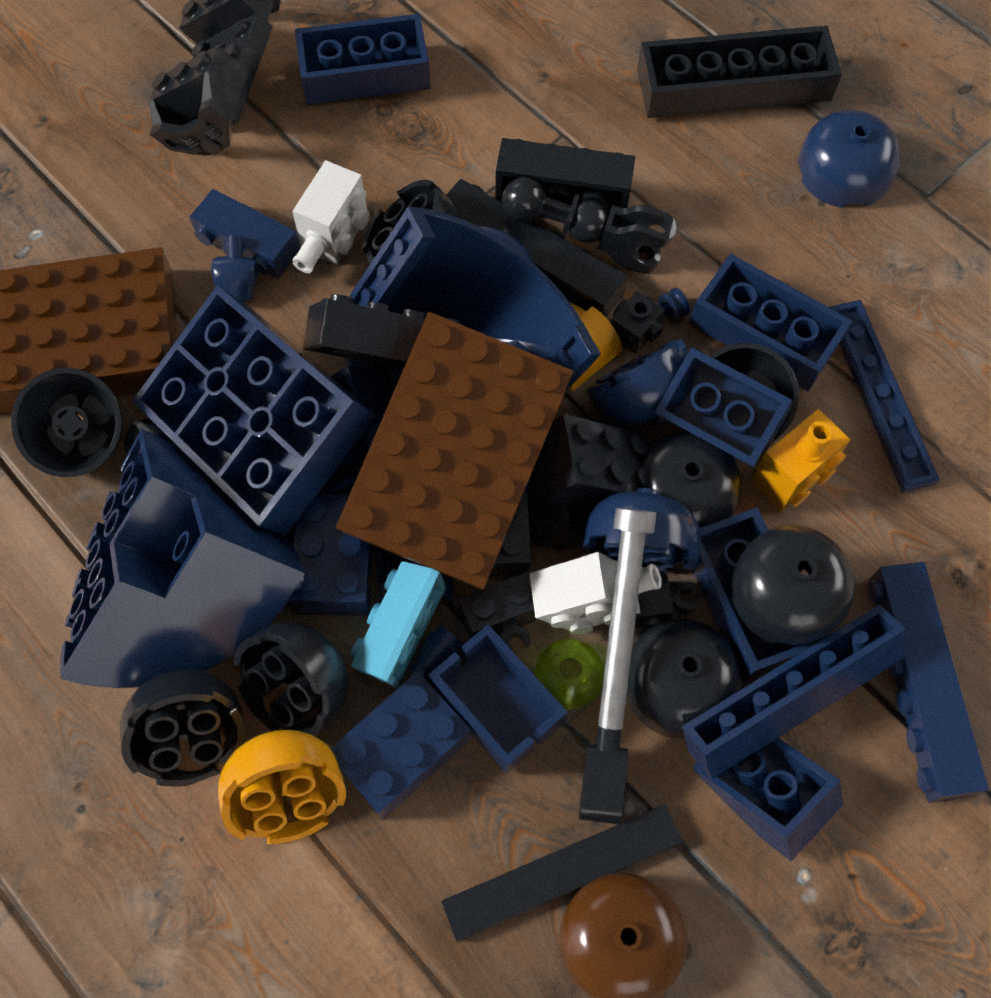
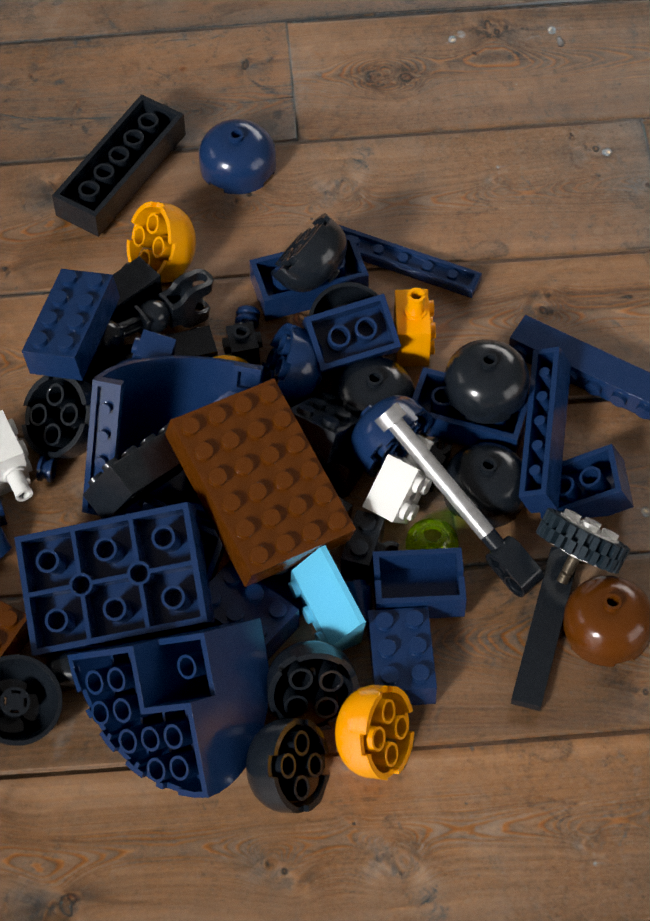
camera: 50 degrees left, 10 degrees down
none -> dark blue brick [22,269,120,381]
none -> dark blue bush [36,456,57,483]
none -> light orange cylinder [127,201,196,283]
none -> dark blue brick [131,329,176,359]
none -> black cylinder [270,213,347,293]
none -> black wheel [536,508,631,585]

